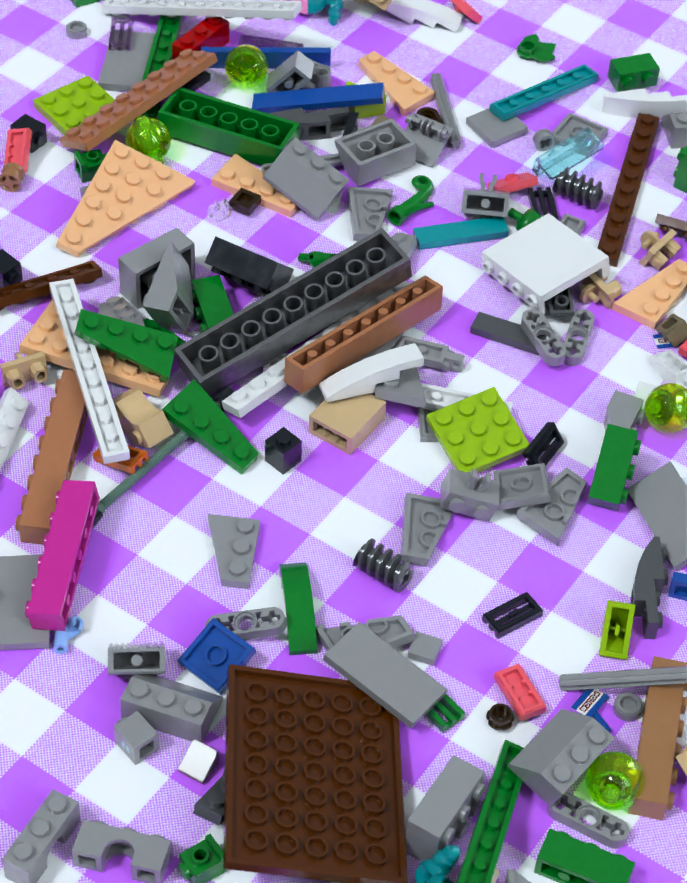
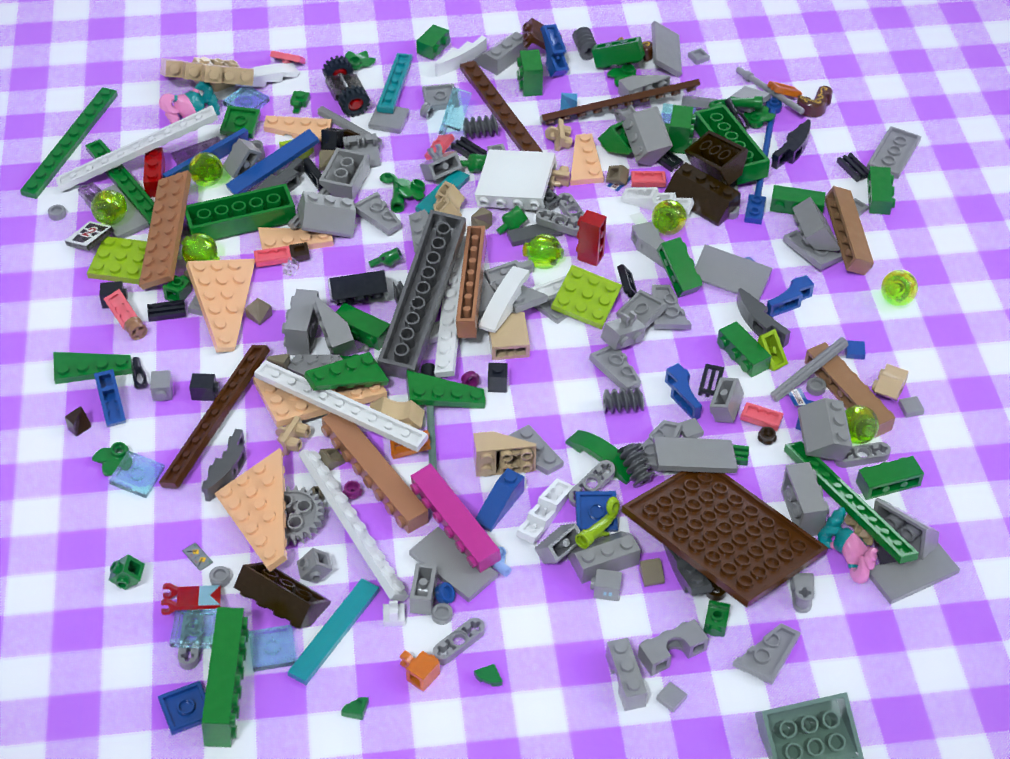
camera: 40 degrees left, 0 degrees up
none -> tile [64,221,114,251]
none -> clear neon green brick [91,190,127,225]
none -> black tile [147,299,186,322]
none -> green plate [220,105,261,139]
none -> clear light blue tile [223,86,270,109]
none -> dark tan slope [245,297,273,325]
none -> coral plate [253,246,292,268]
none -> dark tan slope [266,354,291,370]
none -> green plate [290,91,310,114]
none -> dark tan slope [319,448,346,470]
none -> black brick [321,128,344,150]
none -> plate [322,55,370,117]
none -> magenta plate [343,481,363,500]
none -> green plate [394,178,425,200]
none -> tan brick [433,181,465,216]
none -> magenta plate [461,370,479,387]
none -> dark tan slope [471,207,492,230]
none -> tan slope [473,431,537,477]
none -> blue slope [475,468,525,532]
none -> green piece [496,205,528,235]
none -> white slope [516,478,574,544]
none -> clear neon green brick [522,234,564,270]
none -> lime plant [575,496,620,549]
none -> red brick [576,210,607,267]
none -> dark grey piece [617,443,655,488]
none -> blue slope [665,363,702,420]
none -> light grey brick [709,377,744,423]
none -> green brick [717,321,772,378]

